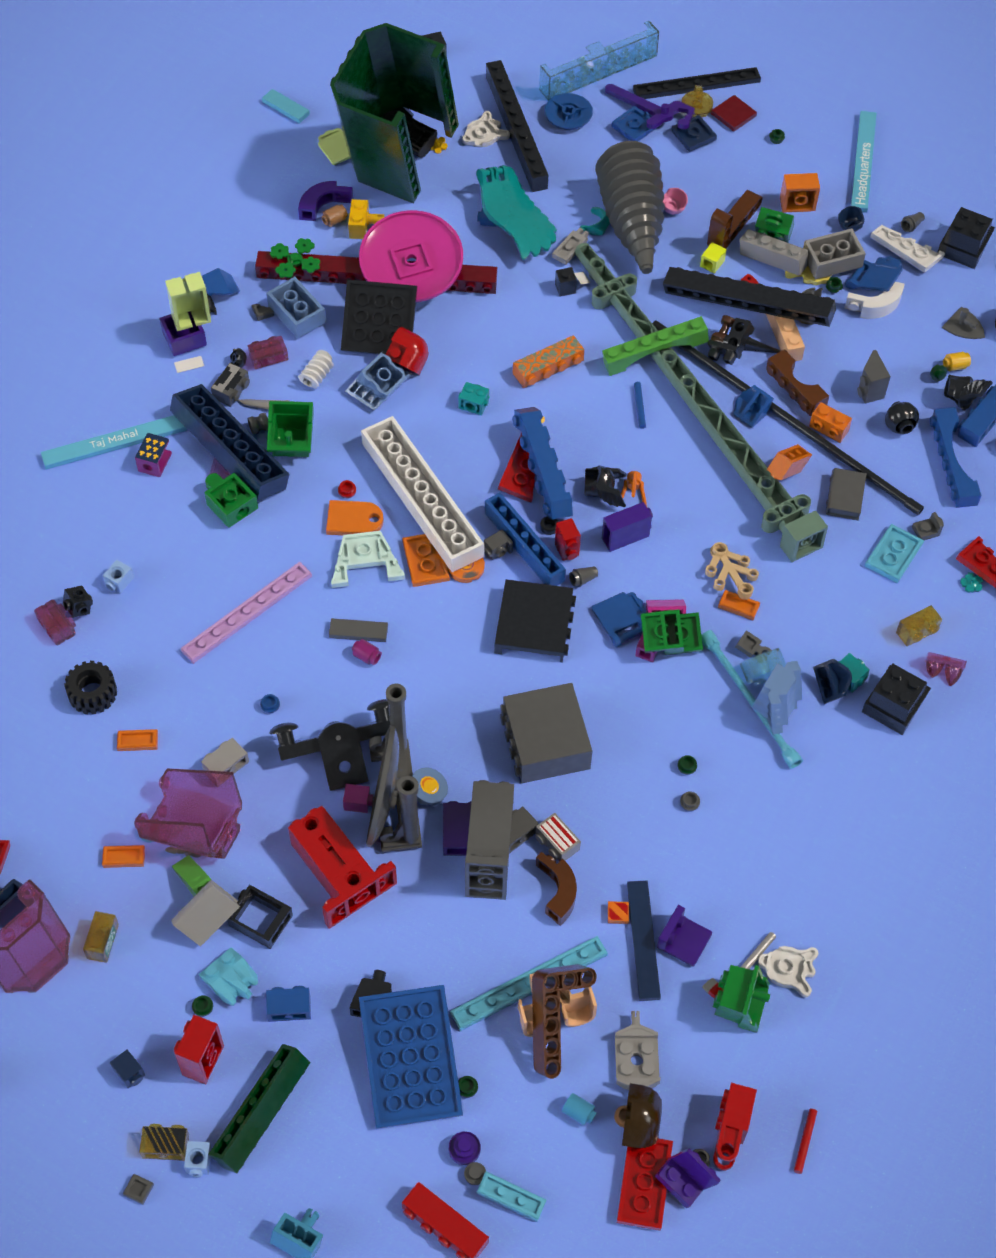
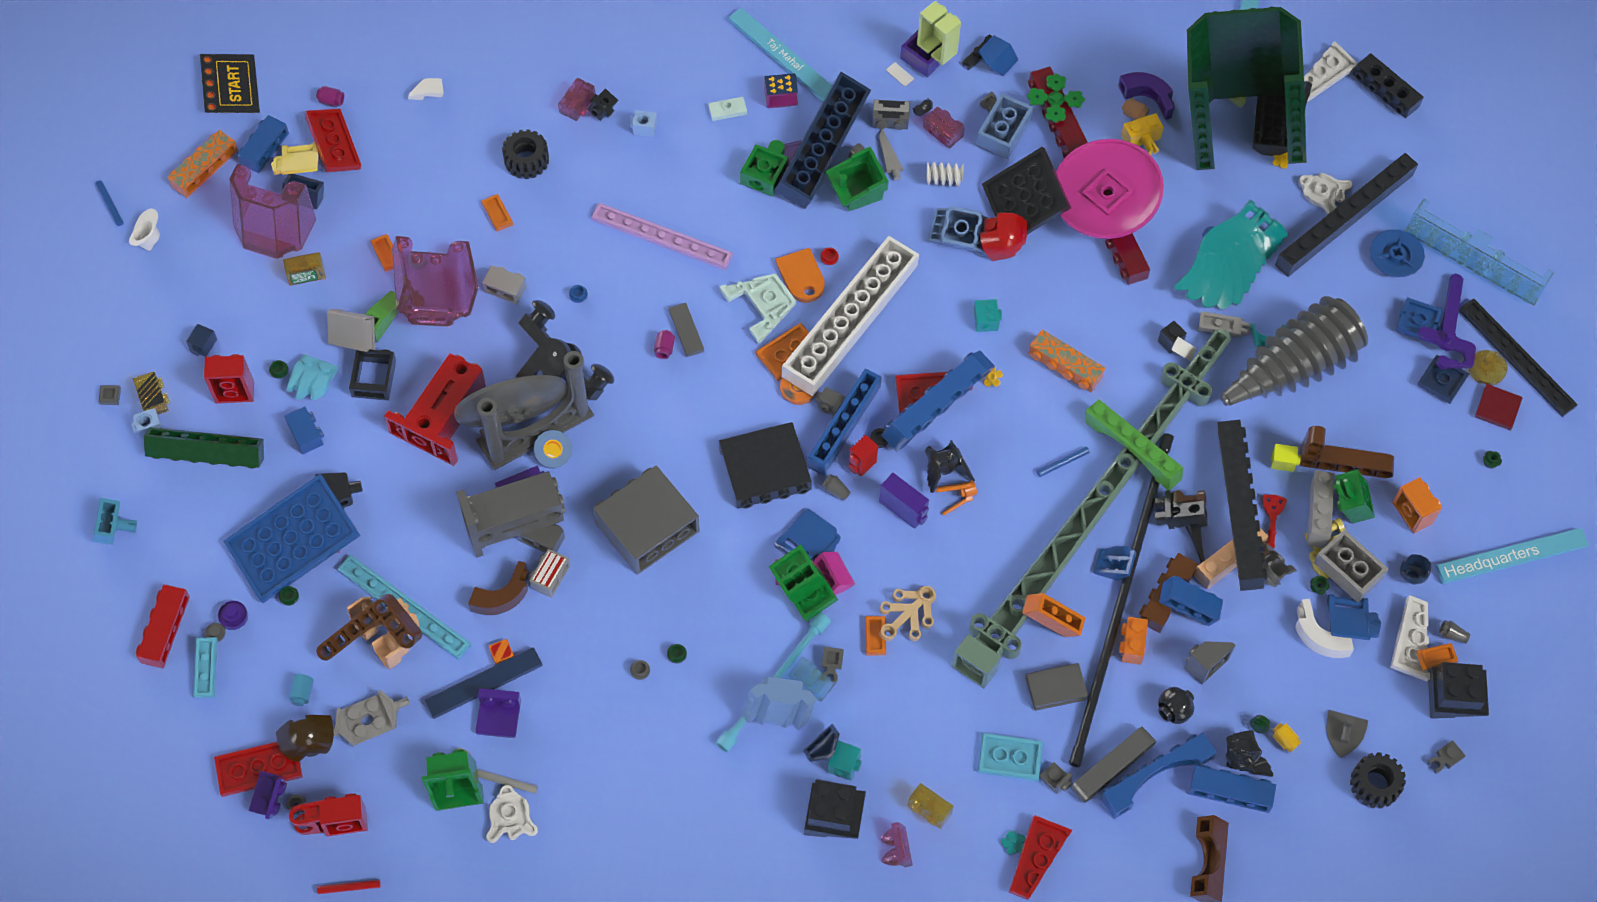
camera: 65 degrees right, 5 degrees up
bright pink hair [663,188,688,215] -> none
none -> light aqua plate [708,97,747,121]
none -> dark grey beam [1070,726,1157,803]
none -> blue brick [1159,576,1223,626]
none -> orange tile [1416,643,1459,671]

